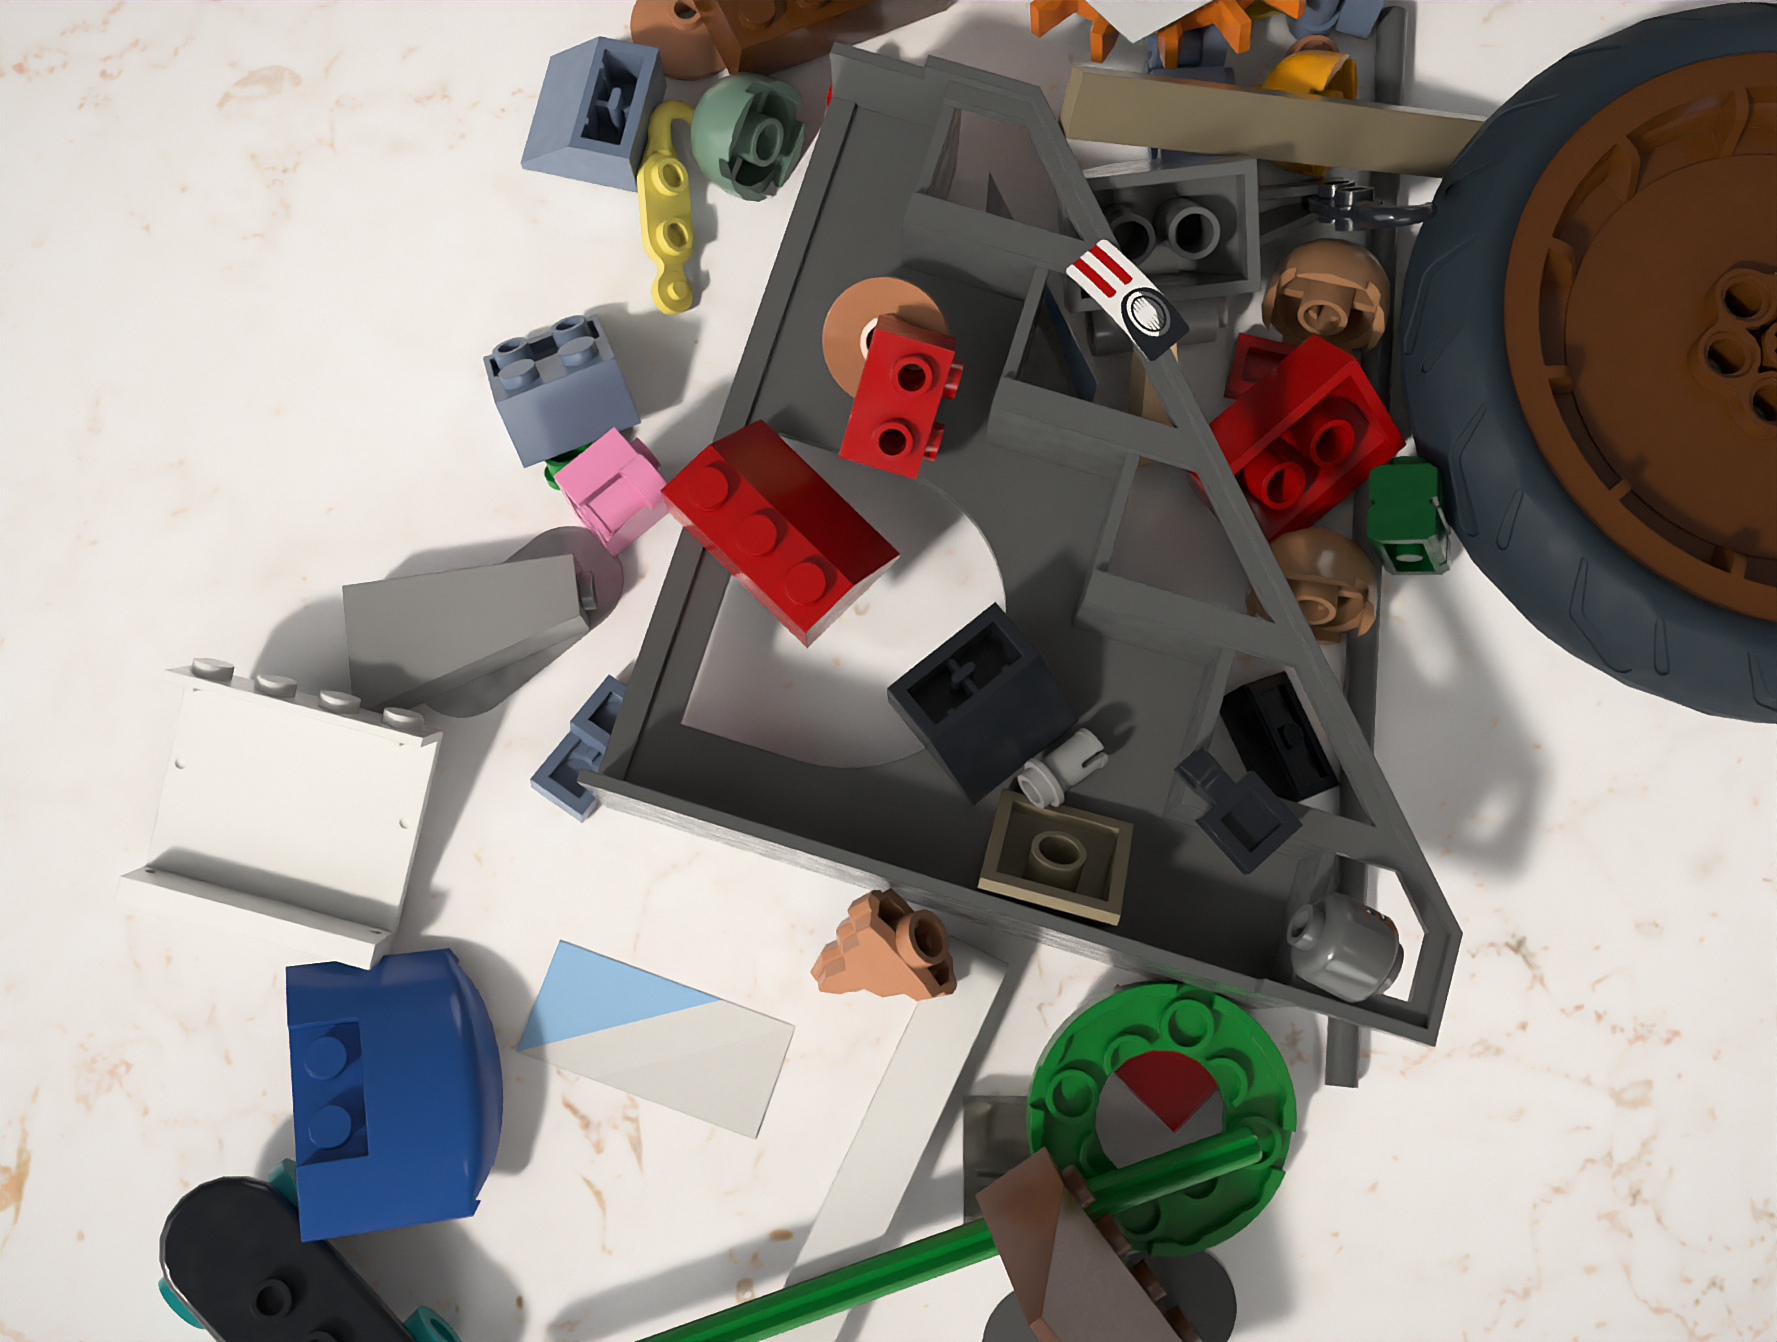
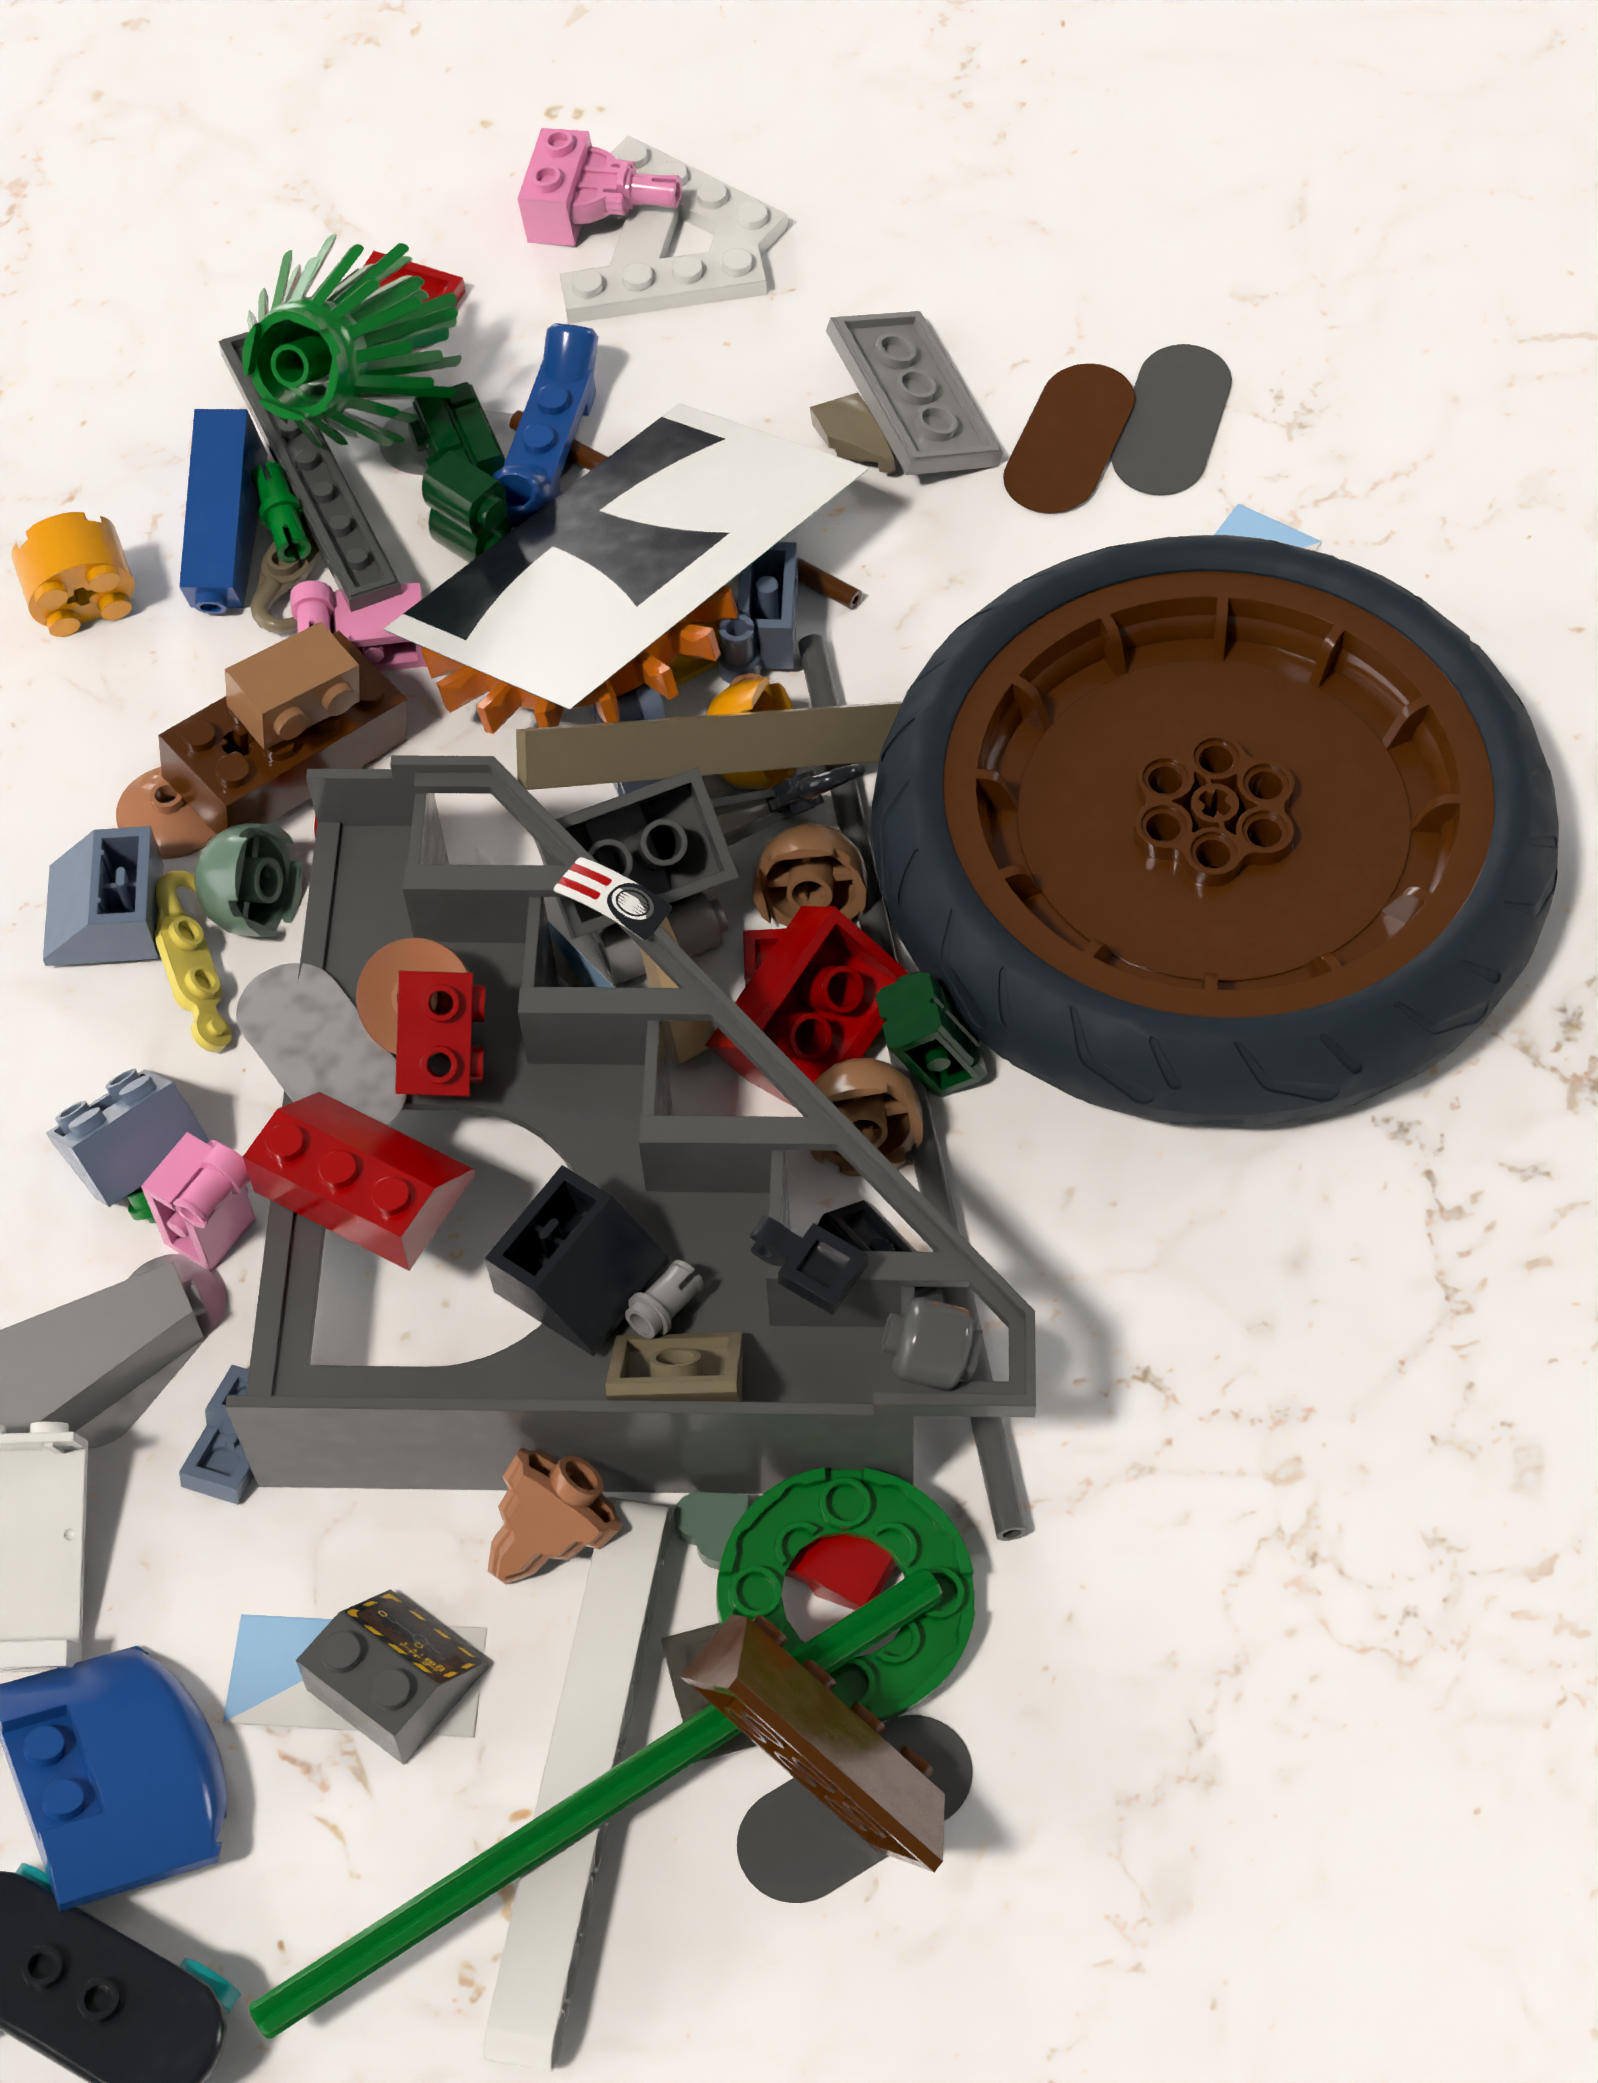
camera: 10 degrees left, 20 degrees down
none -> flat silver sticker [236,963,407,1126]
none -> dark grey slope [296,1589,489,1765]
none -> sand green tile [674,1492,749,1570]

